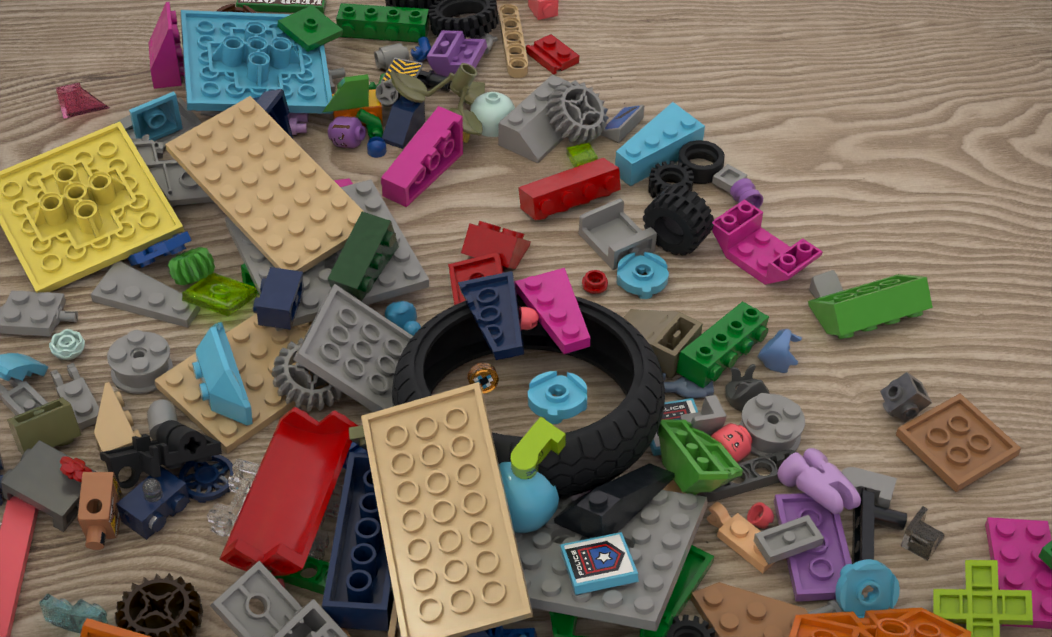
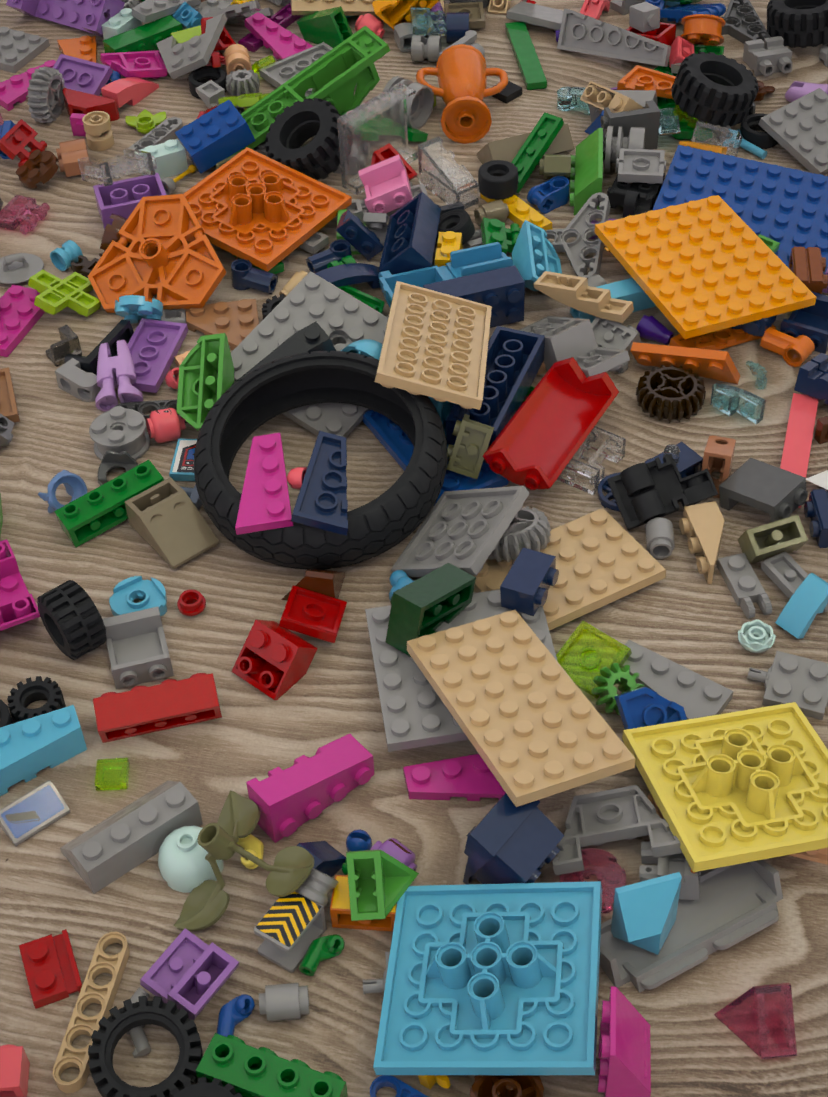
camera: 160 degrees left, 0 degrees up
red plant [60,456,92,482] -> none
light grey wheel [107,330,173,394] -> none
medium azure wedge [192,322,253,425] -> none
green plate [277,5,343,52] -> none
black axle [417,70,452,92] -> none
clear orange tile [467,363,499,394] -> none
lime leg [510,416,566,479] -> none
medium azure plate [527,371,587,424] -> none
light grey gear [546,80,609,144] -> none
tile [560,532,639,595] -> none
light grey panel [679,395,727,436] -> none
light grey plate [754,515,824,565] -> none

